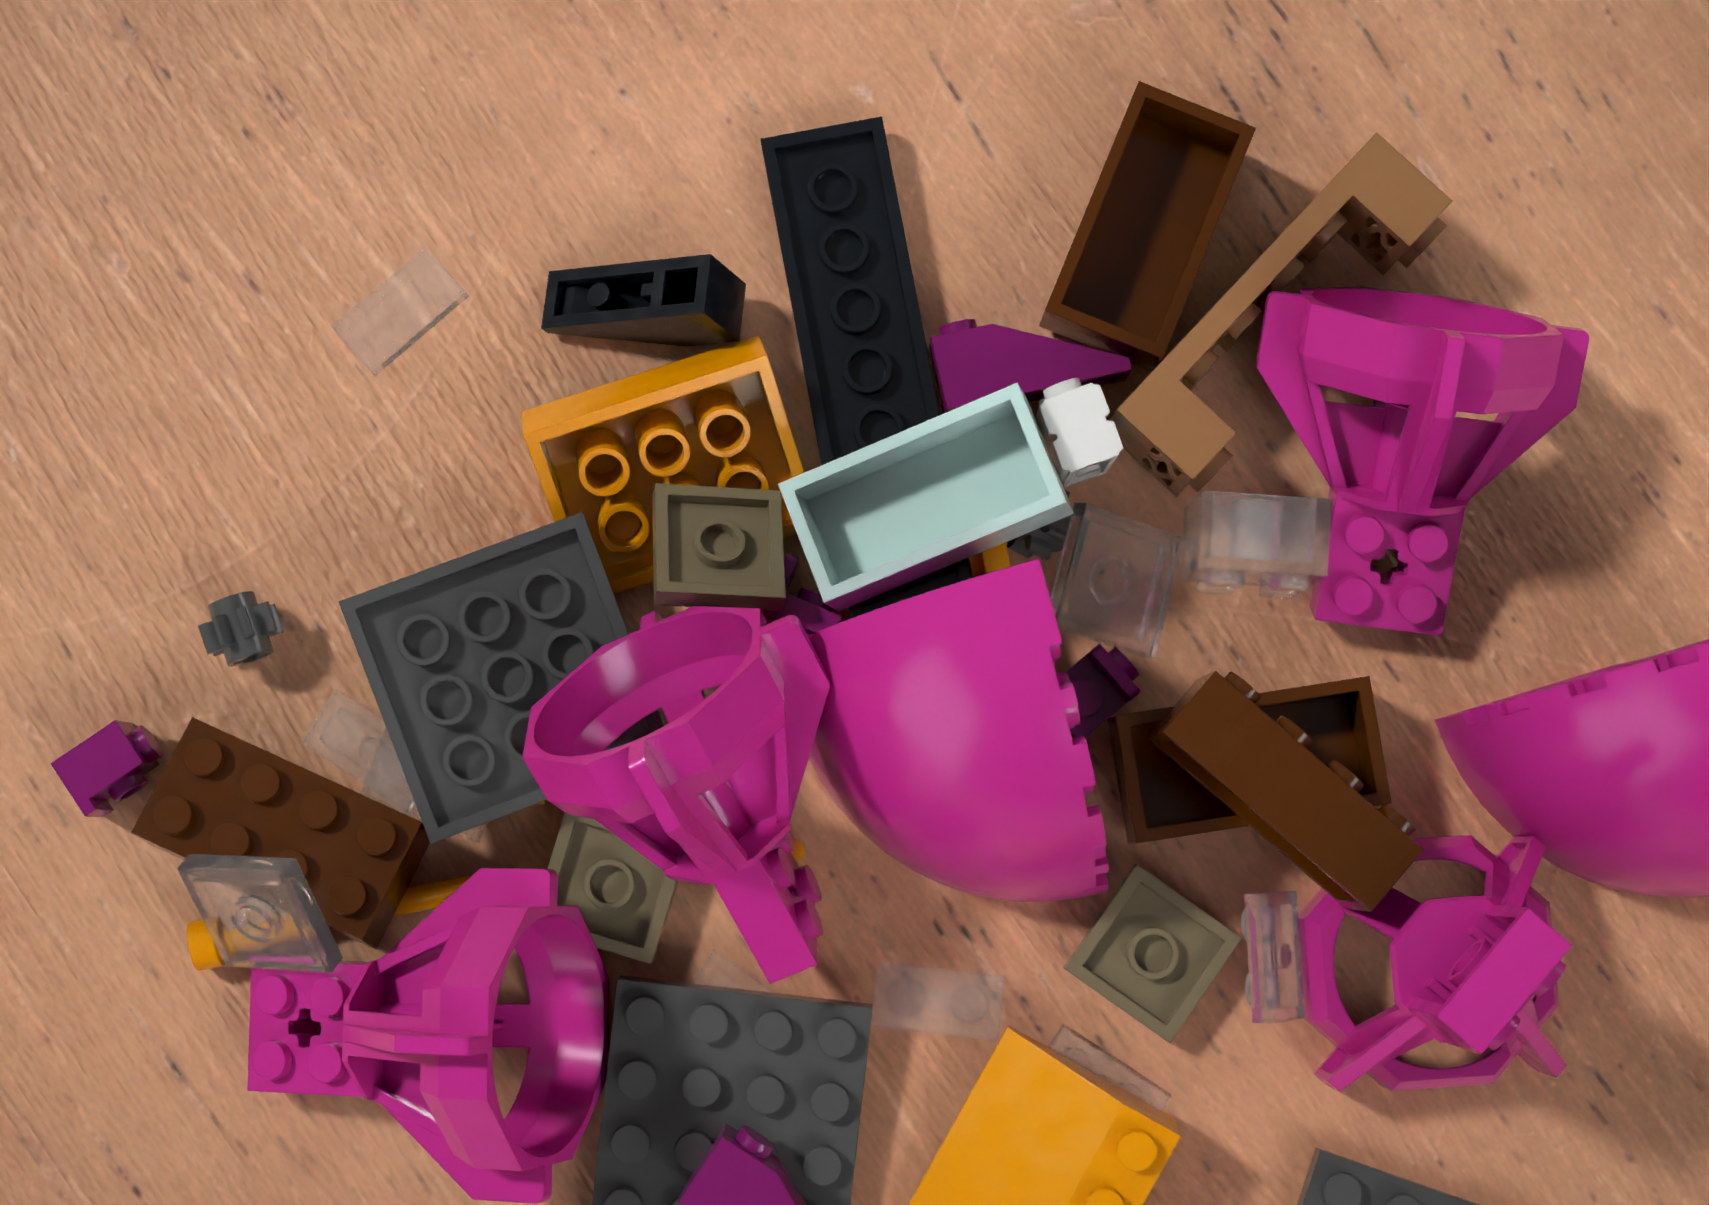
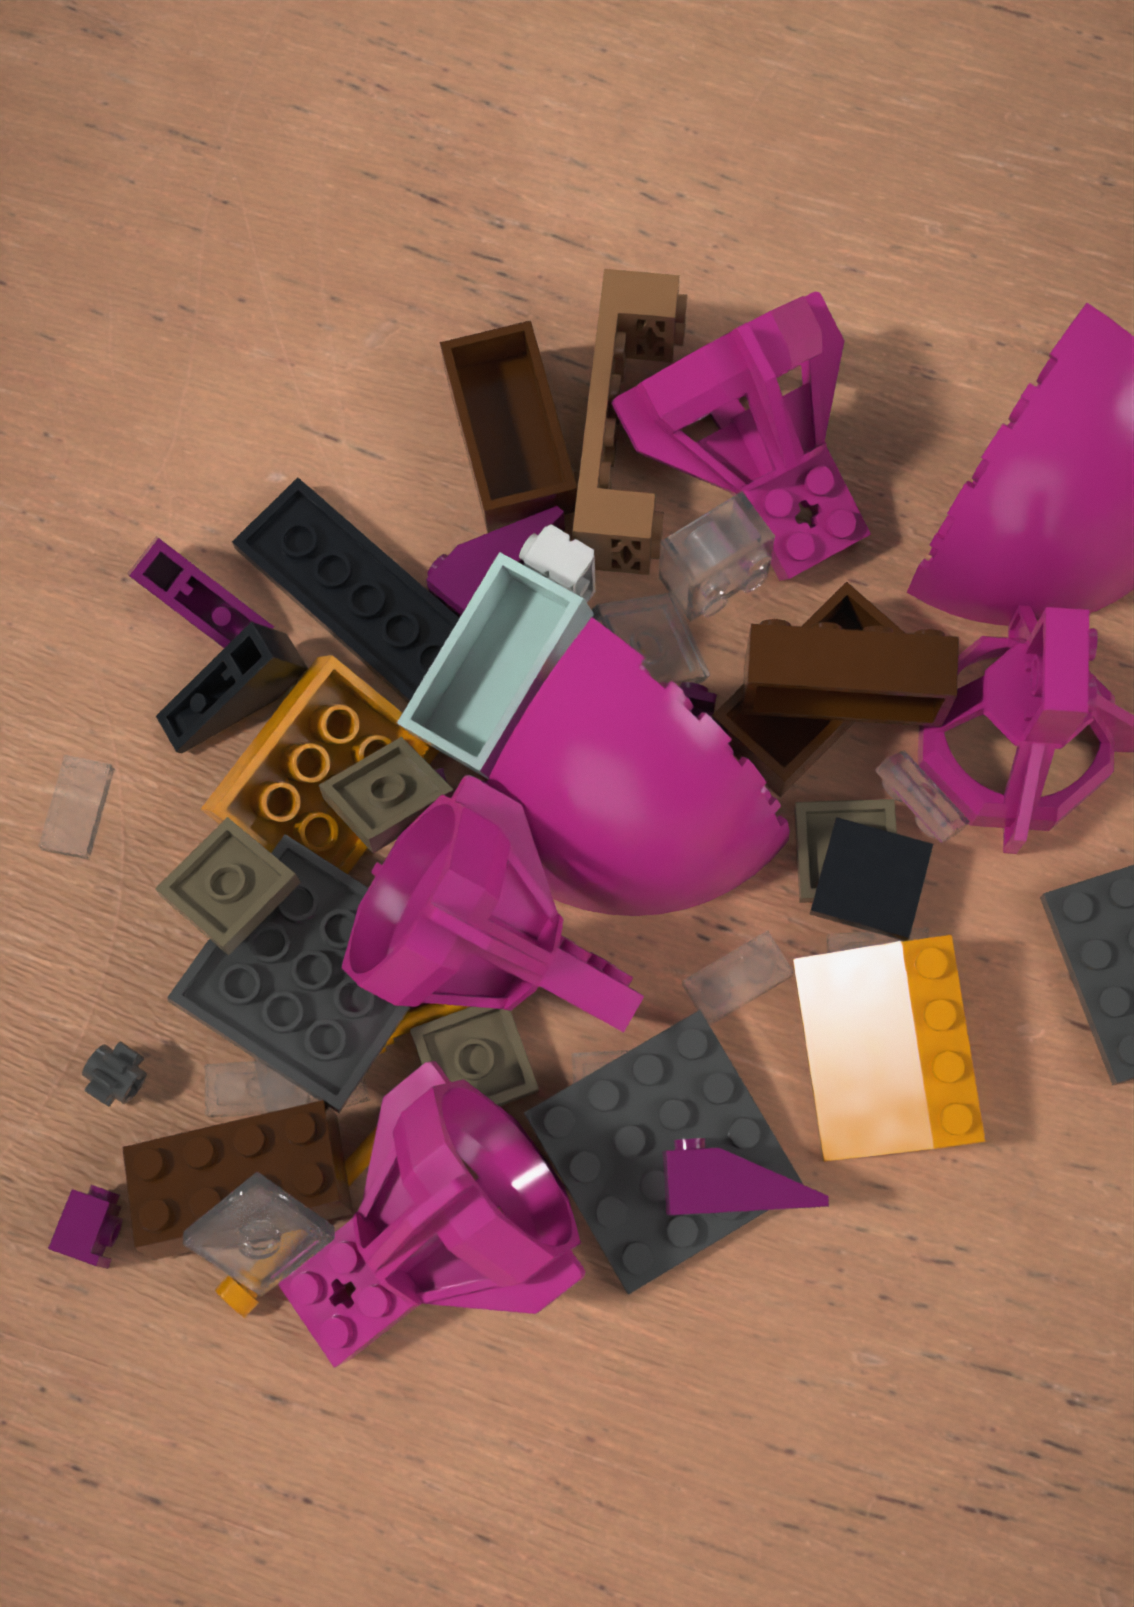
camera: 30 degrees left, 10 degrees down
none -> magenta slope [127,536,274,648]
none -> dark tan plate [155,817,301,956]
none -> black tile [809,817,934,941]

